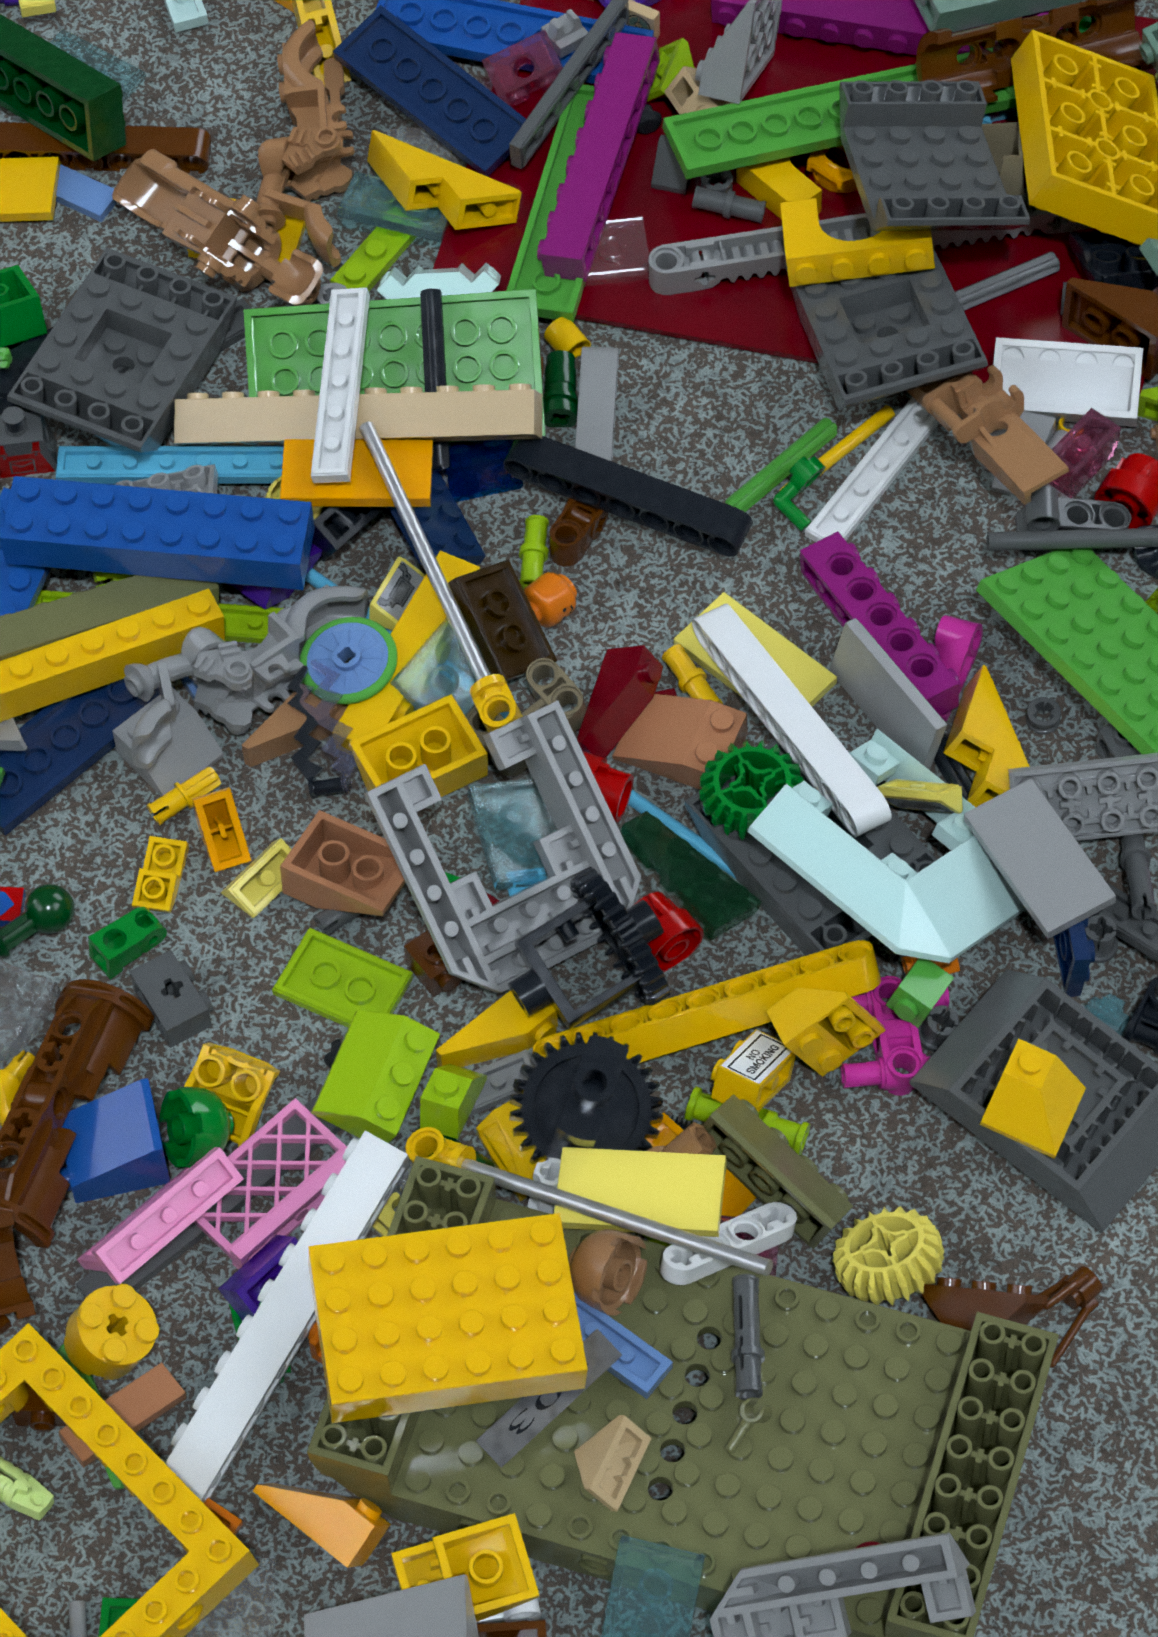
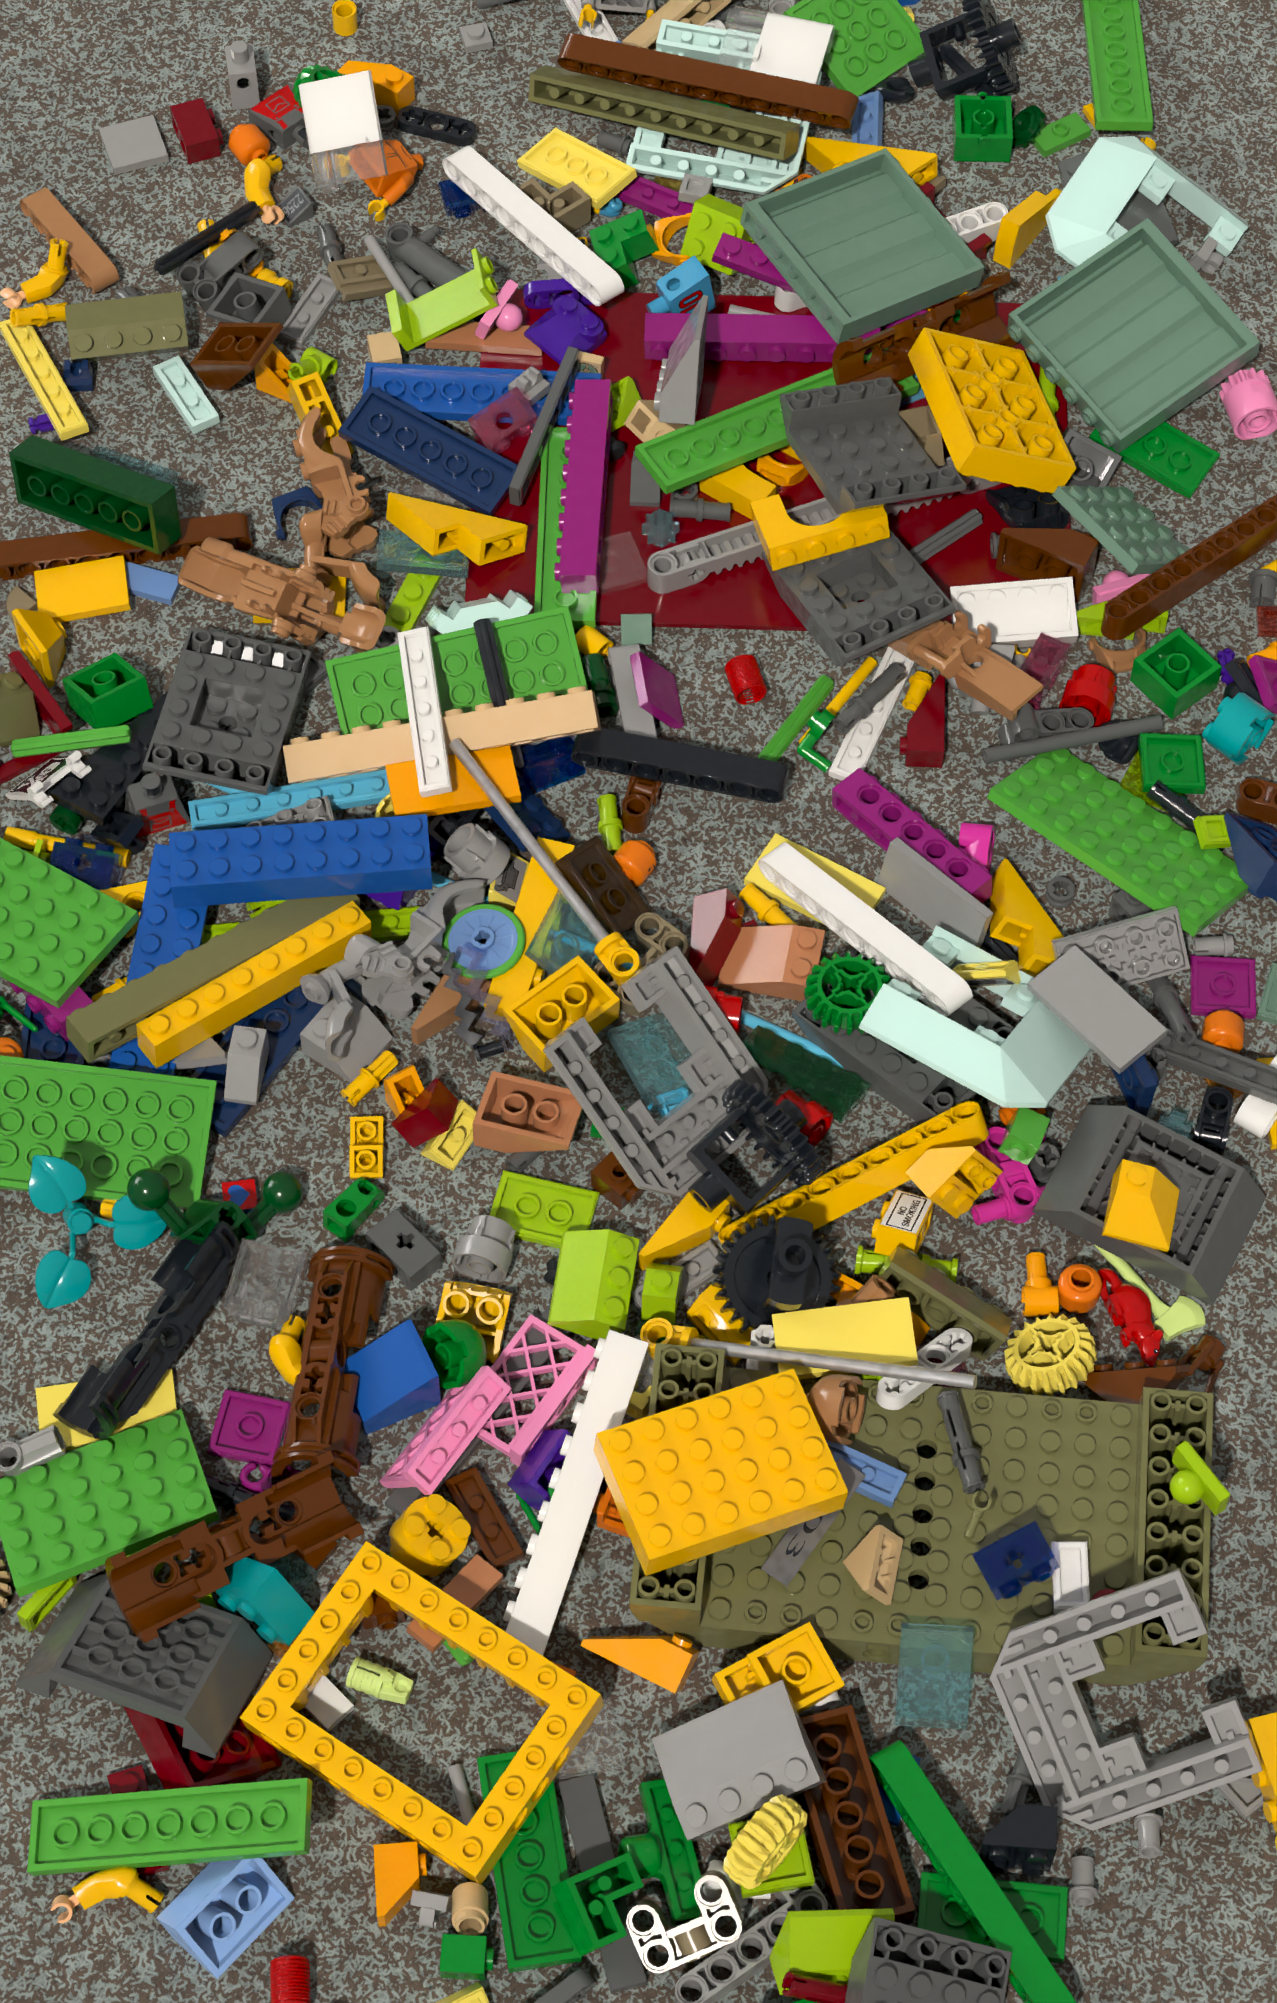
camera: 15 degrees left, 0 degrees up
none -> light grey slope [224,1025,270,1106]
none -> dark blue helmet [272,486,323,541]
none -> dark red slope [390,1078,459,1148]
none -> light grey piece [443,823,511,886]
none -> reddish brown plate [445,1466,524,1570]
none -> light grey piece [451,1215,516,1283]
none -> sand green tile [621,613,652,645]
none -> magenta tile [630,651,684,729]
none -> clear light blue gear [642,509,679,548]
none -> red piece [724,654,767,705]
none -> dark grey pin [832,662,906,734]
none -> dark red slope [899,675,945,768]
none -> yellow pin [902,671,933,712]
none -> clear blue brick [972,1521,1060,1601]
none -> light orange pin [1021,1252,1059,1317]
none -> white tile [1051,1542,1090,1613]
none -> orange head [1057,1264,1102,1314]
none -> yellowish green piece [1094,1245,1205,1342]
none -> red animal [1097,1268,1163,1367]
none -> lime tile [1170,1441,1230,1516]

